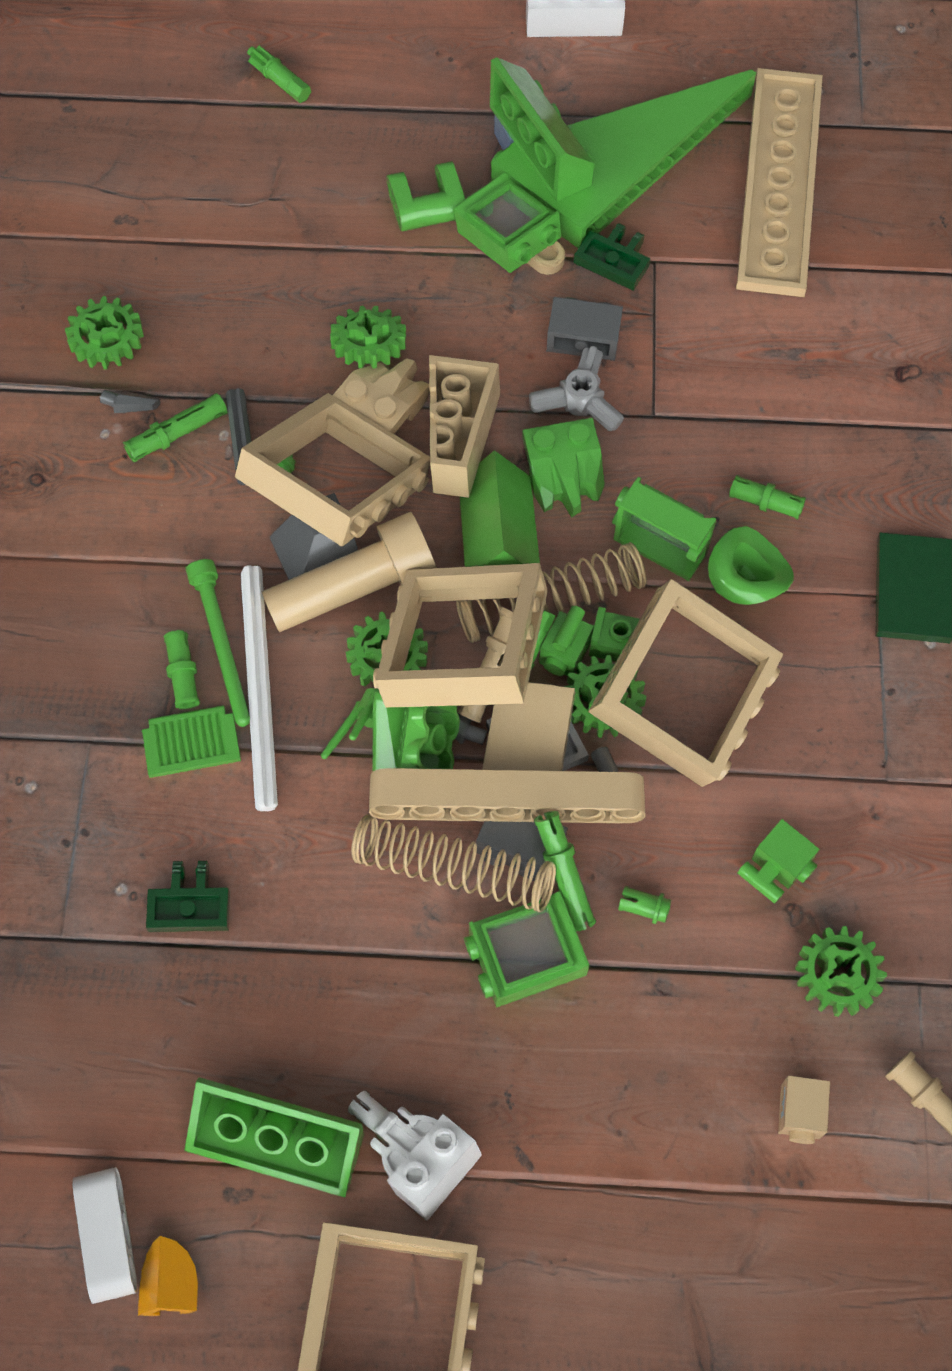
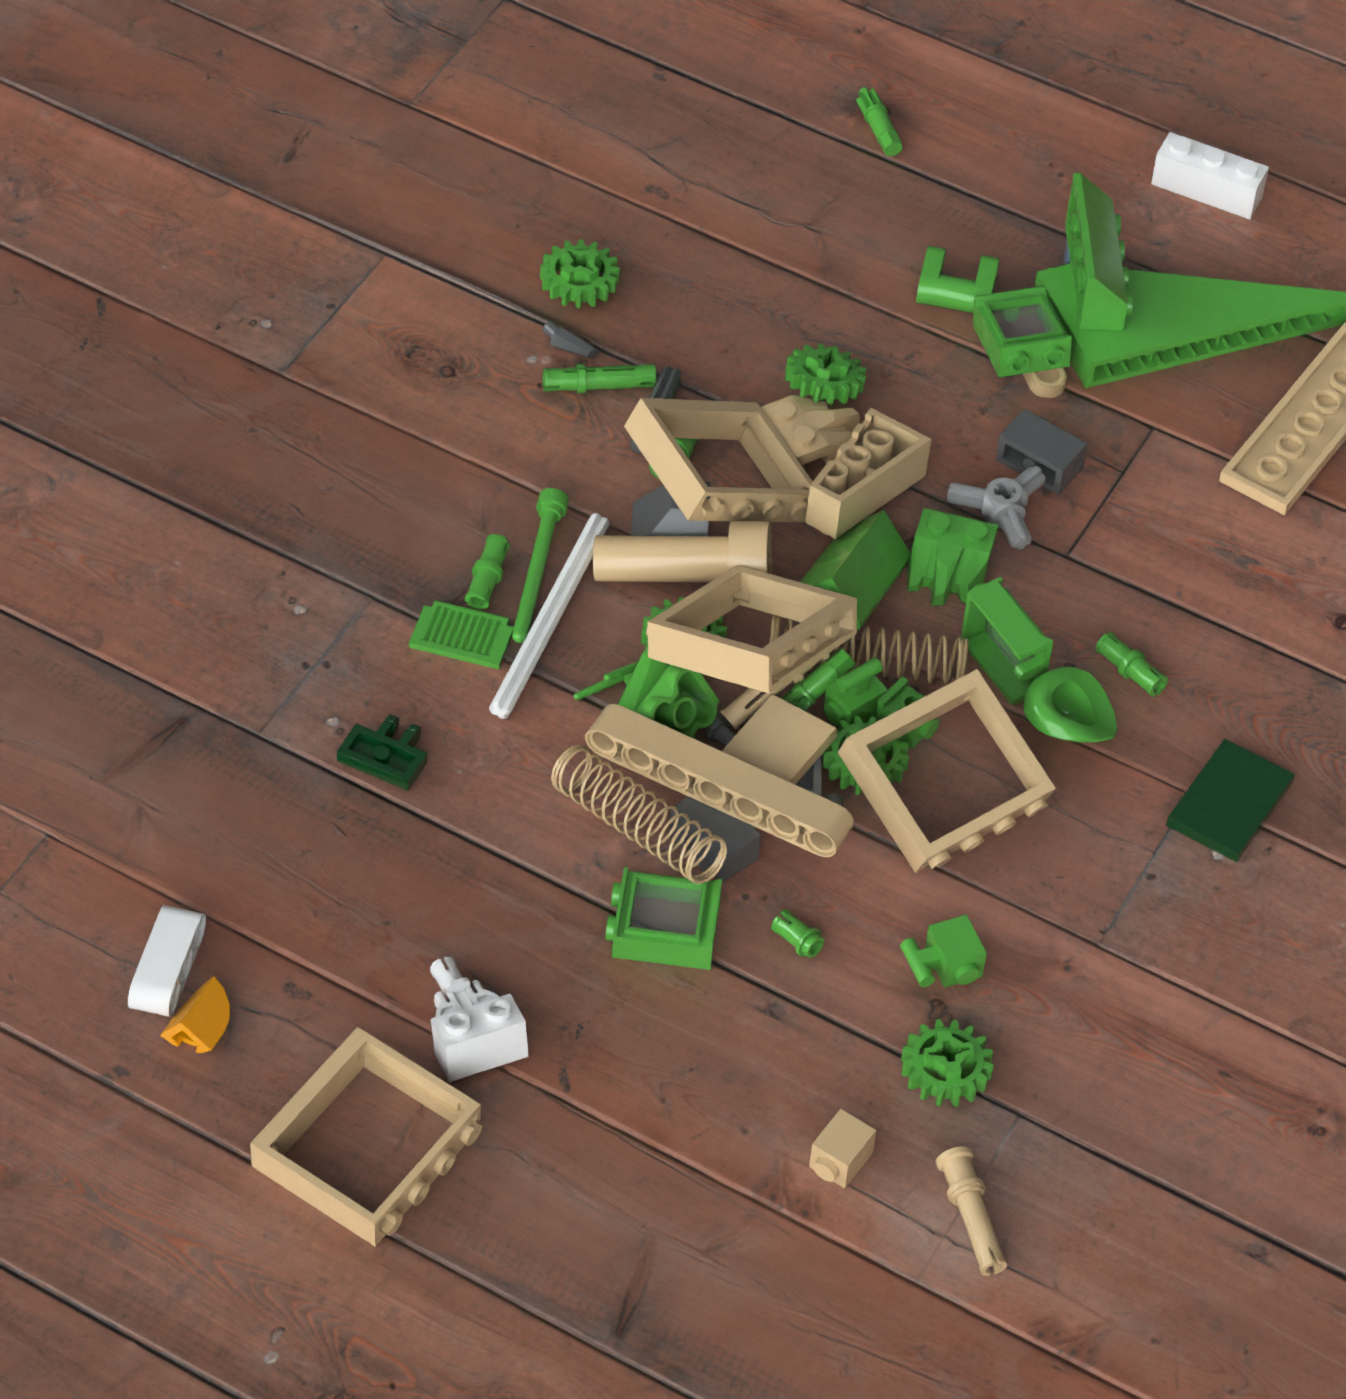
camera: 25 degrees right, 15 degrees down
bright green slope [184,1077,365,1198] -> none
bright green pin [534,811,596,931] -> none
dark green hinge [573,223,651,291] -> none

